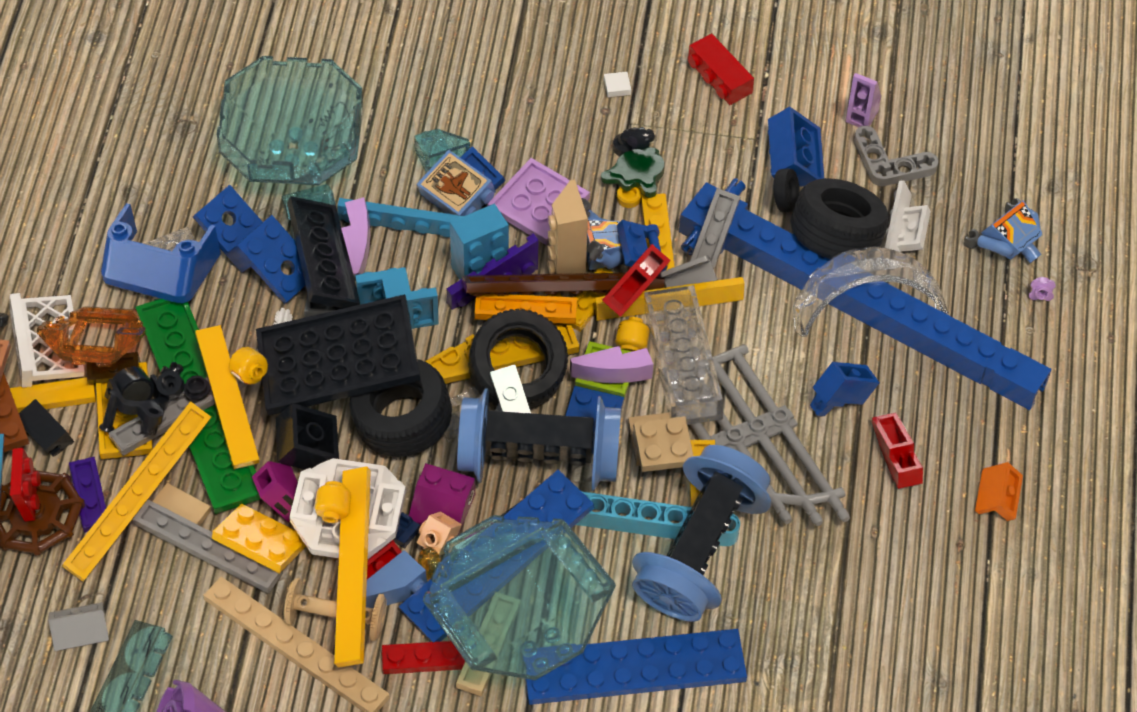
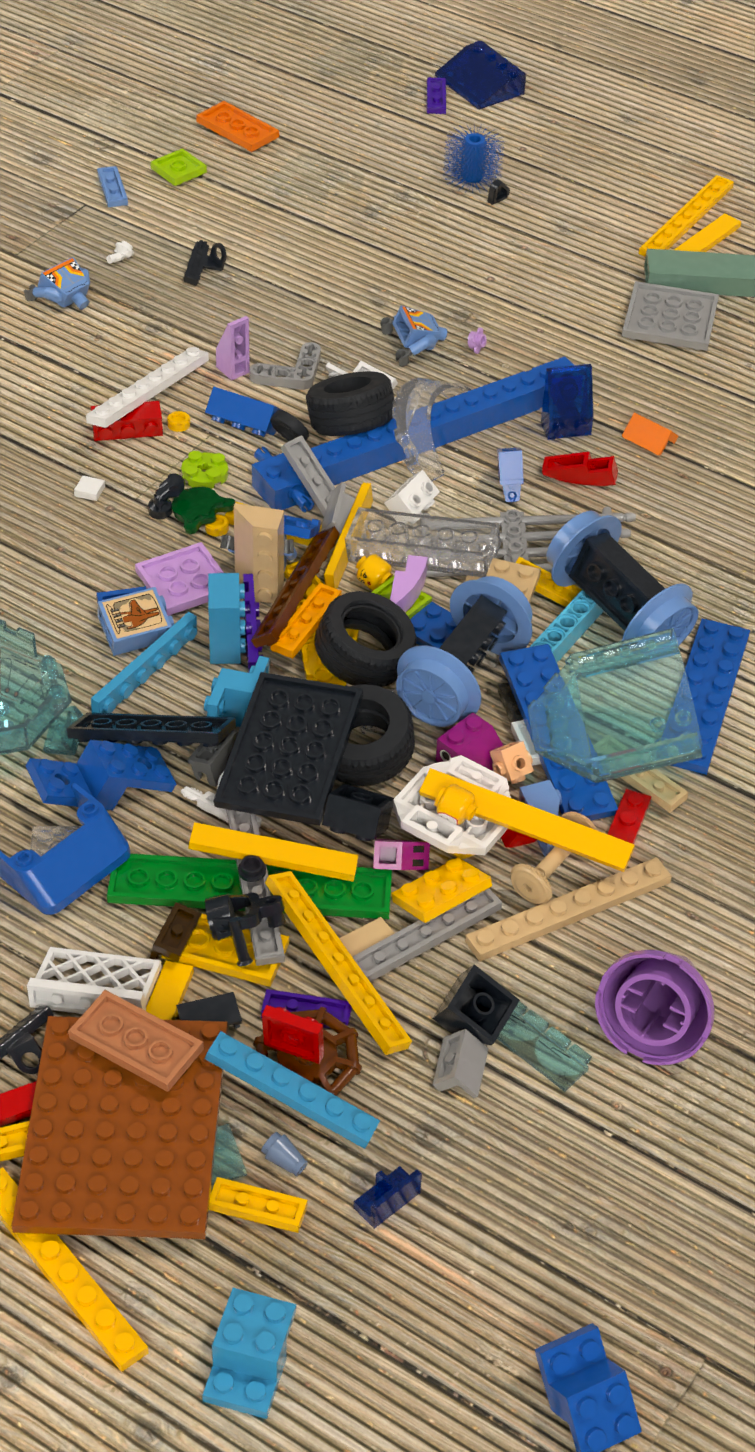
camera: 65 degrees left, 10 degrees down
clear orange windscreen [37,306,146,367] -> none
black arm [156,362,185,399] -> none
yellow head [229,347,268,385] -> none
lavender slope [341,197,371,279] -> none
clear light blue slope [414,129,470,172] -> none
clear yellow piece [418,547,442,580] -> none
light aqua plate [490,365,531,413] -> none
red slope [602,244,671,317] -> none
none -> white plate [86,347,209,428]
none -> yellow tile [167,411,190,432]
none -> lime plate [181,451,228,489]
none -> black piece [183,240,227,285]
none -> white brick [384,470,440,525]
none -> black slope [432,964,520,1045]
none -> clear blue slope [541,364,594,440]

